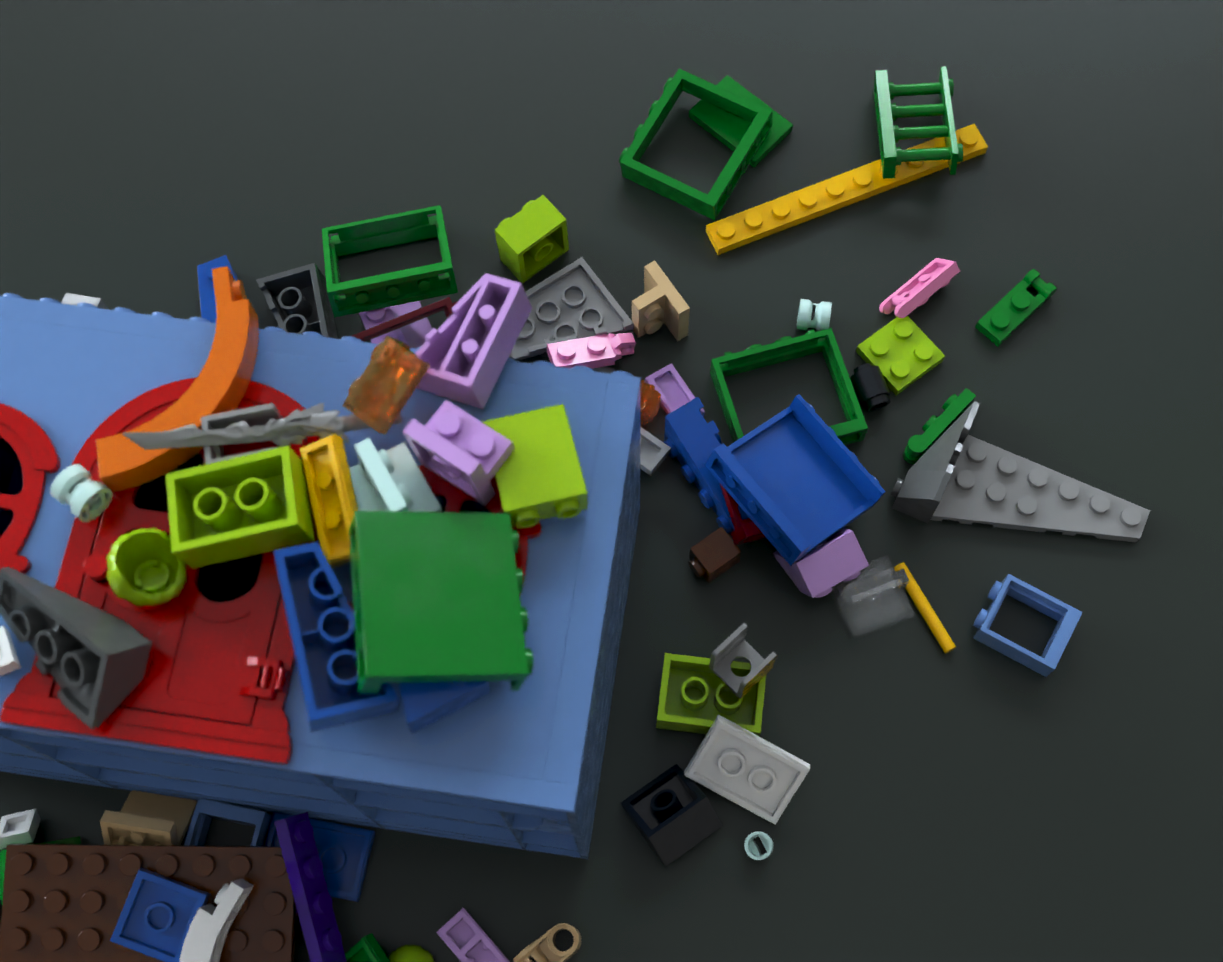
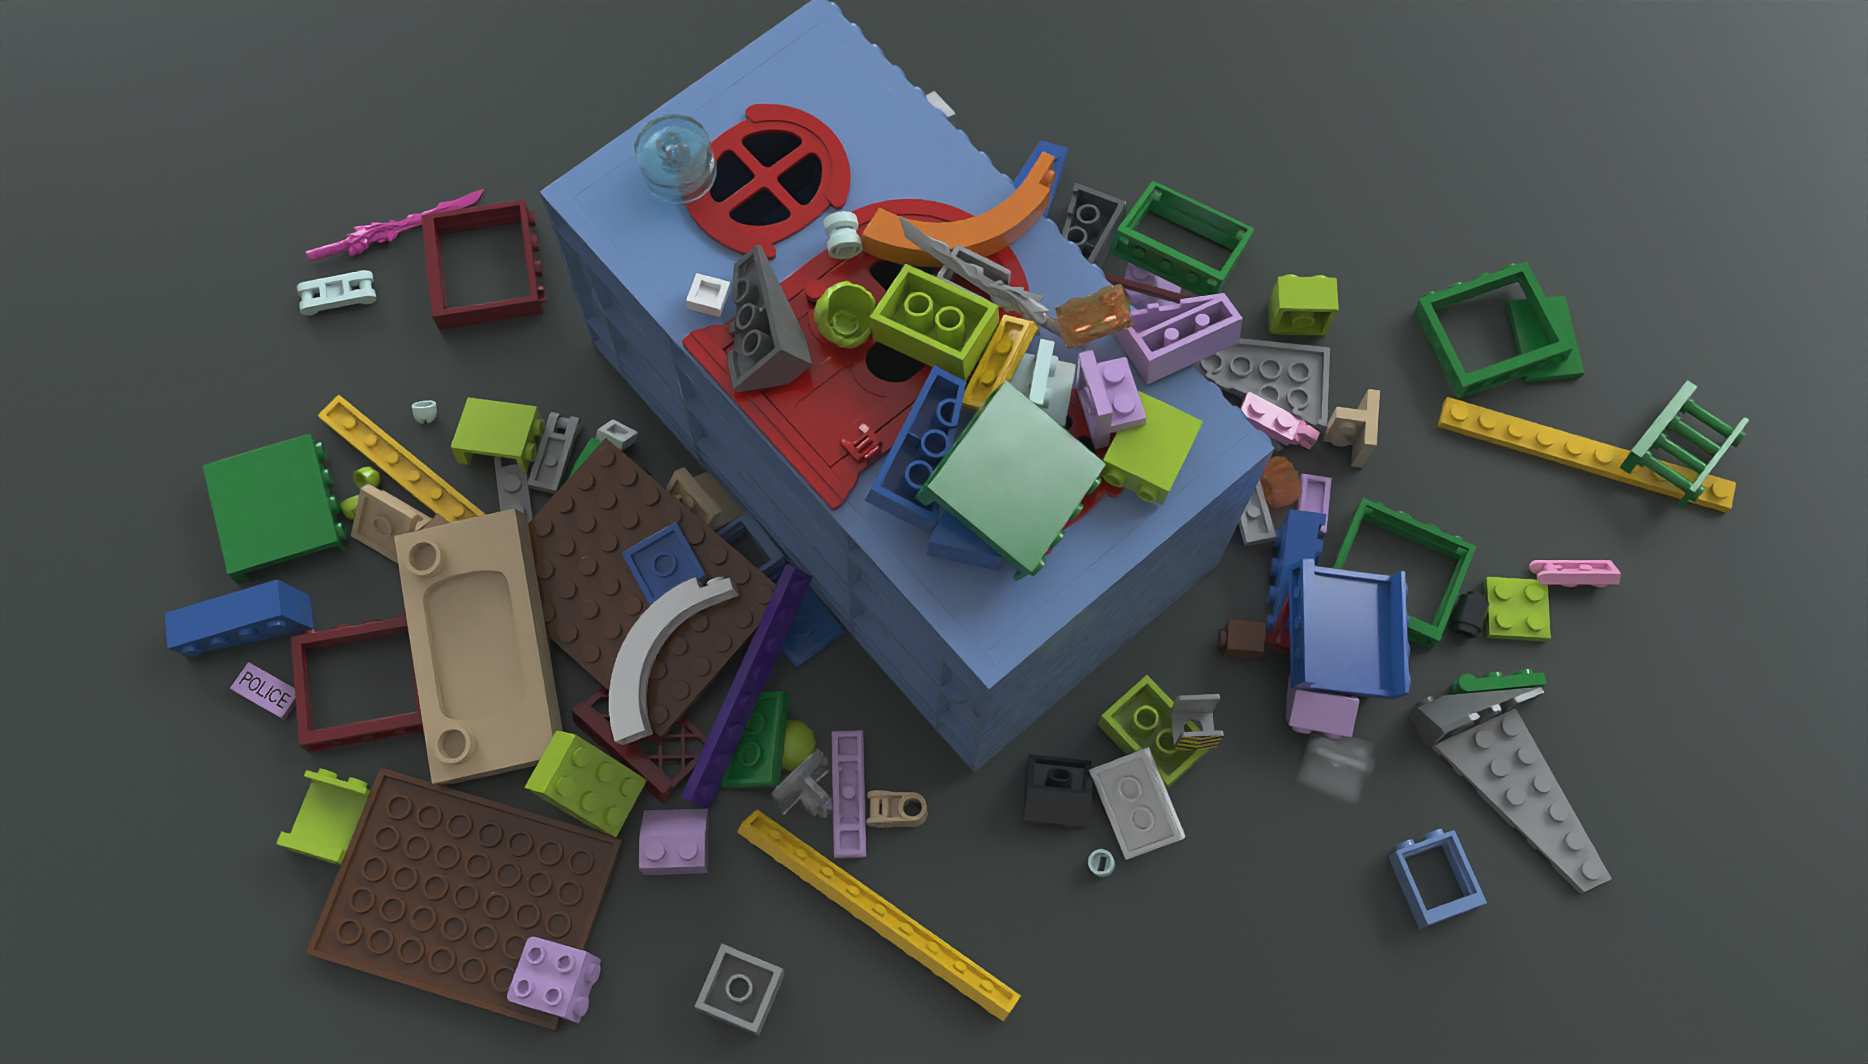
camera: 35 degrees right, 0 degrees up
light aqua wheel [796,299,832,331] -> none
yellow bar [893,562,956,654] -> none
green plate [975,268,1057,347] -> none

